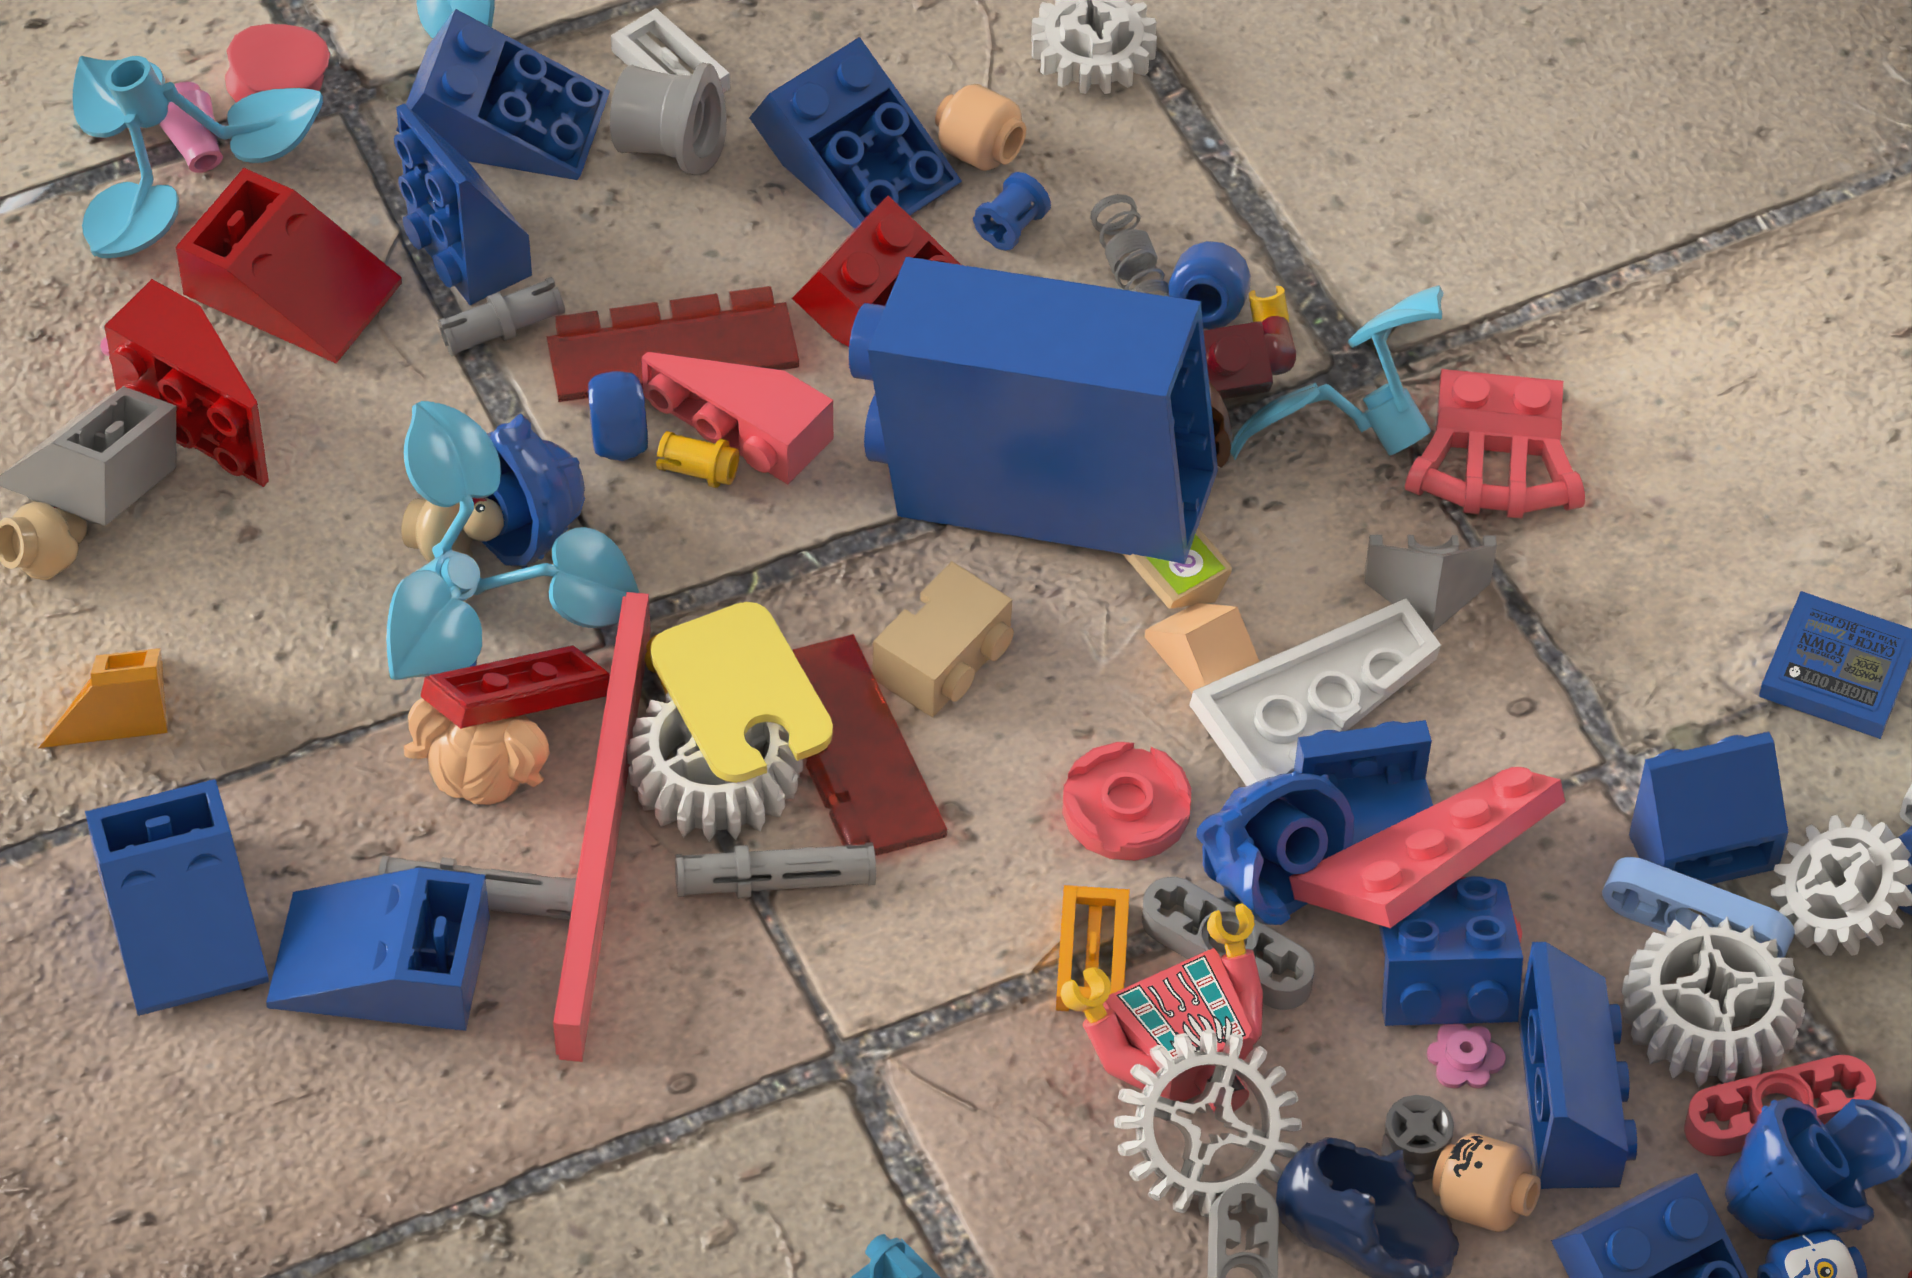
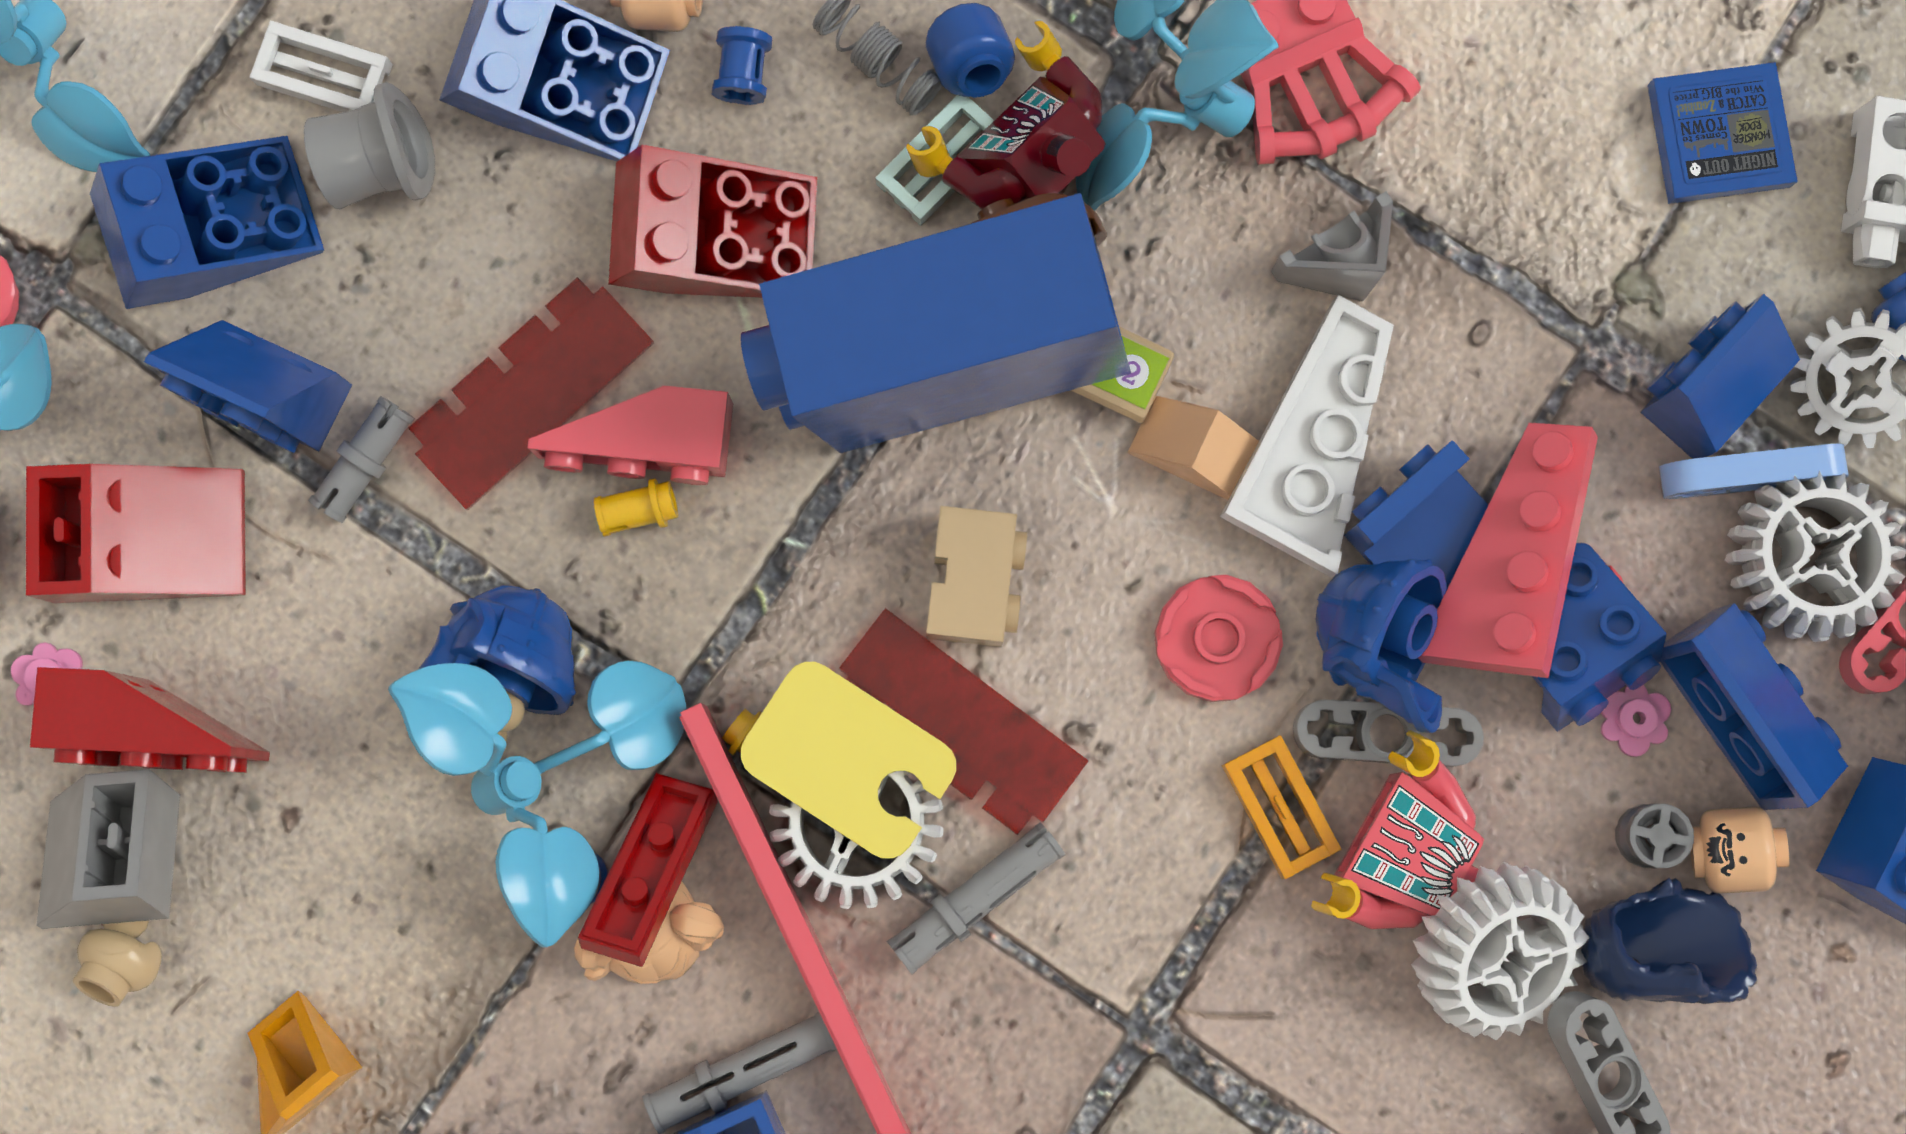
camera: 30 degrees left, 30 degrees up
blue hair [588,371,648,461] -> none

